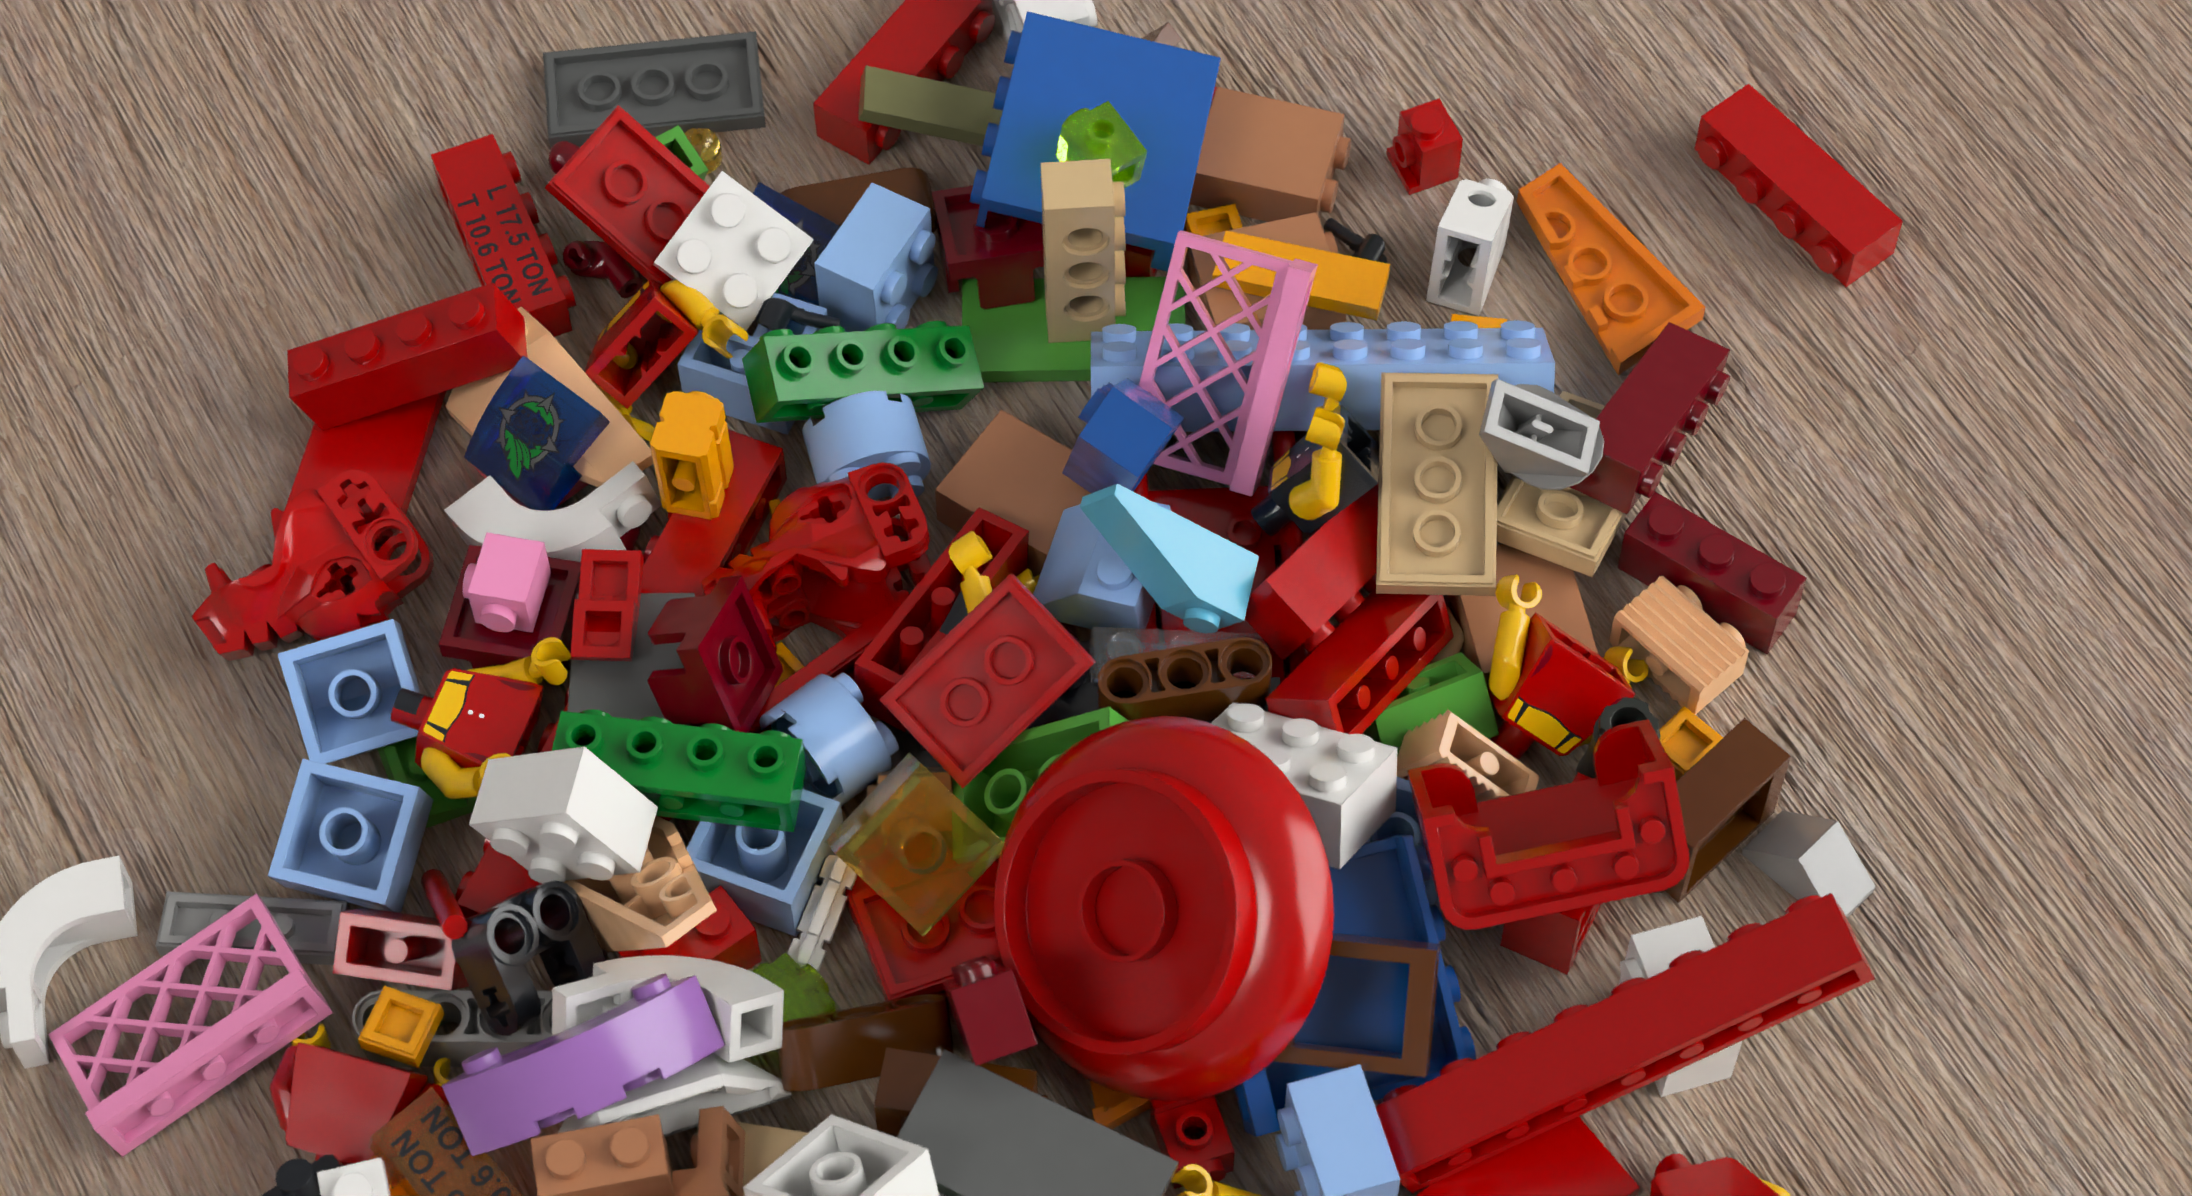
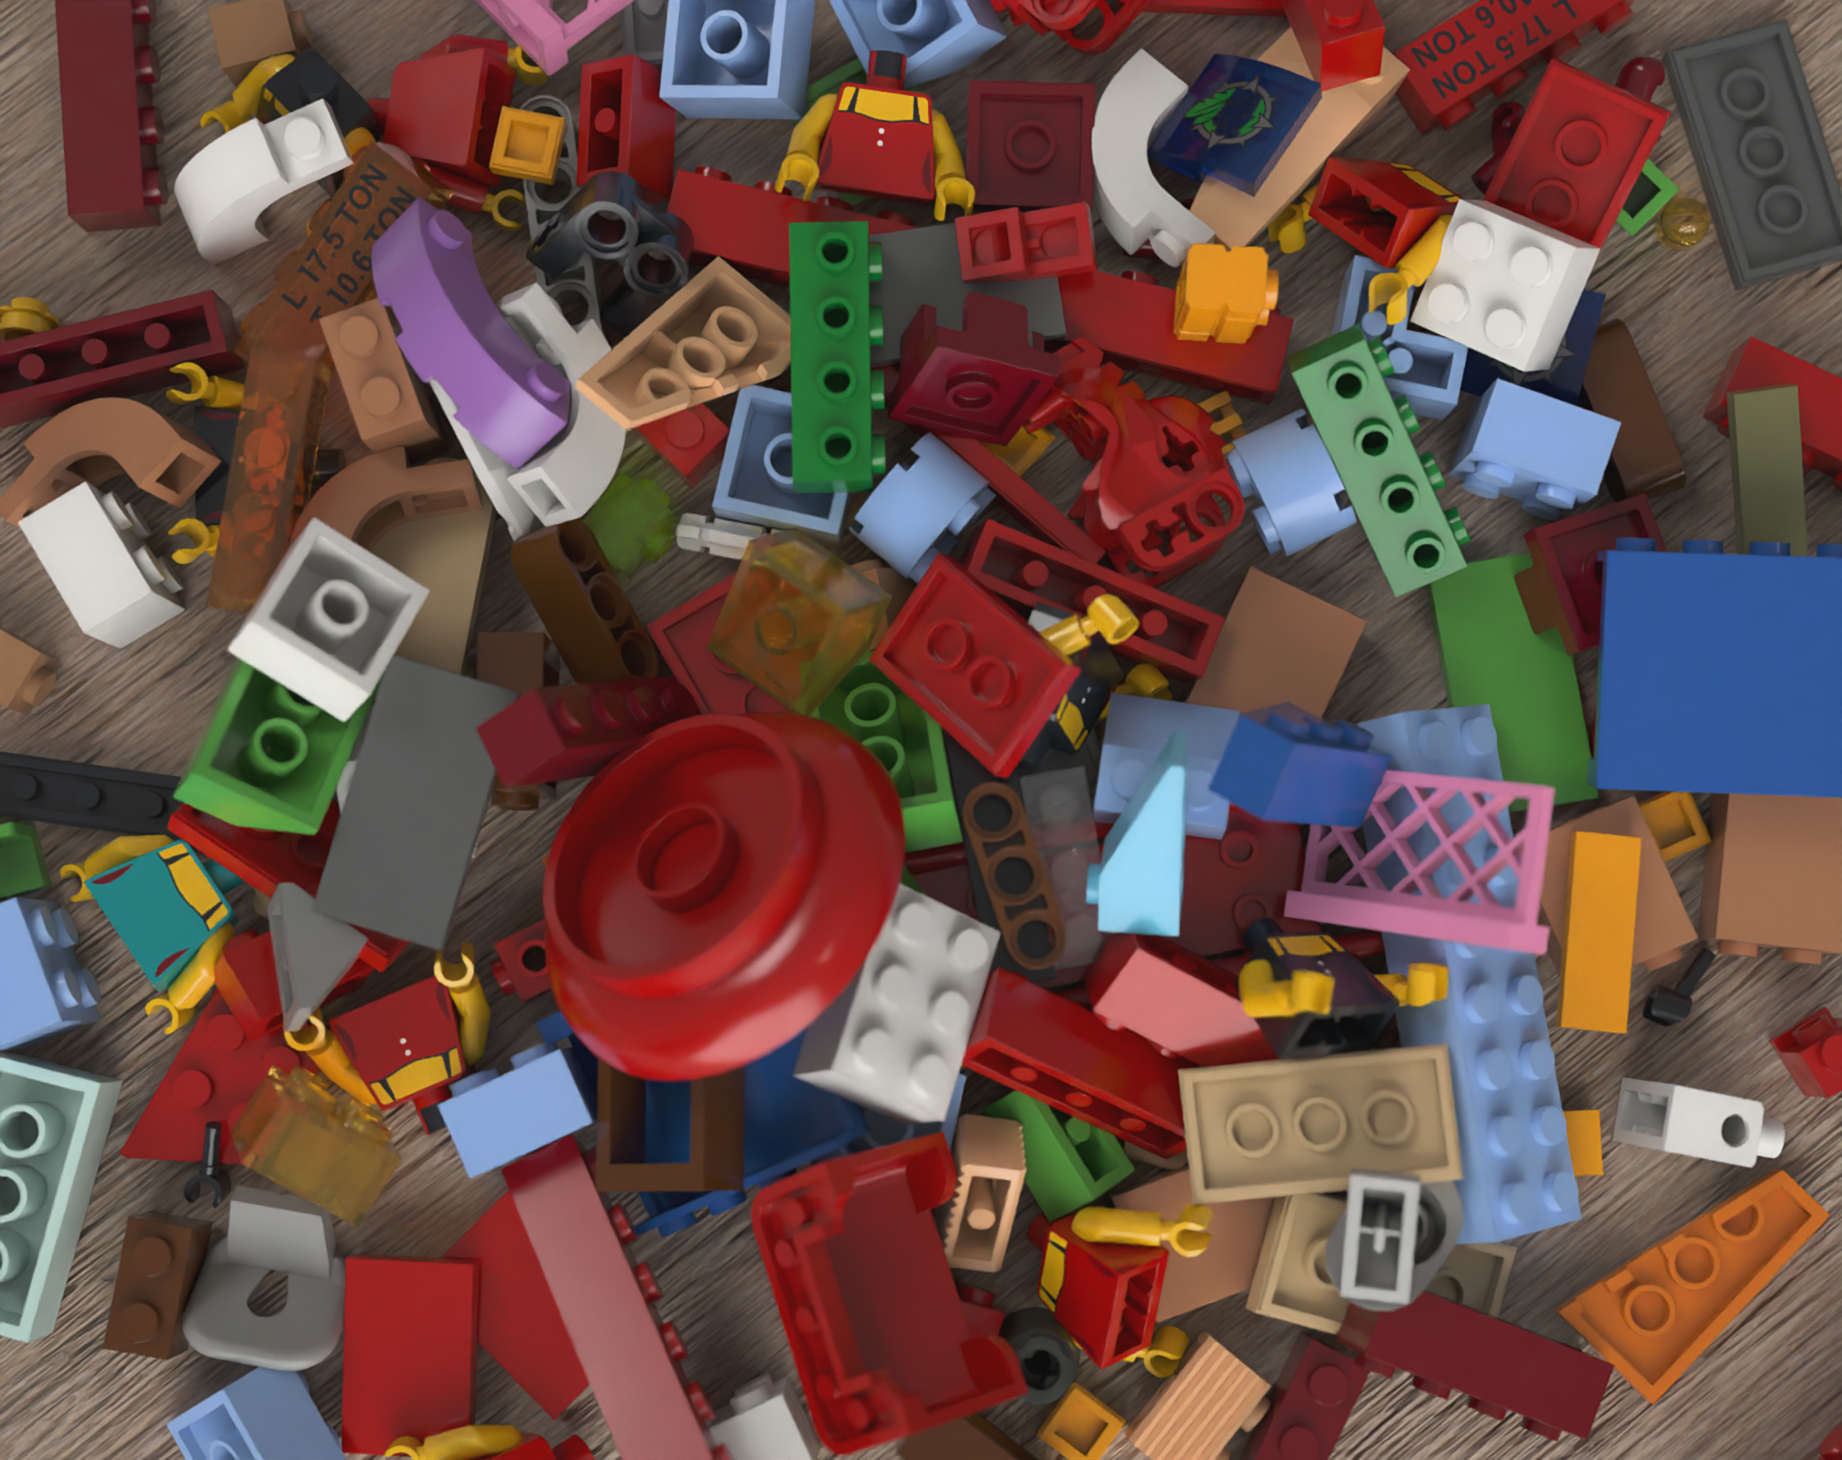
camera: 80 degrees right, 25 degrees up
red bar [421,869,468,939] -> none
bright pink brick [462,532,551,633] -> none
white brick [469,747,658,884] -> none
black hand [755,297,840,331] -> none
tan brick [1040,159,1126,343] -> none
clear neon green brick [1055,101,1147,188] -> none

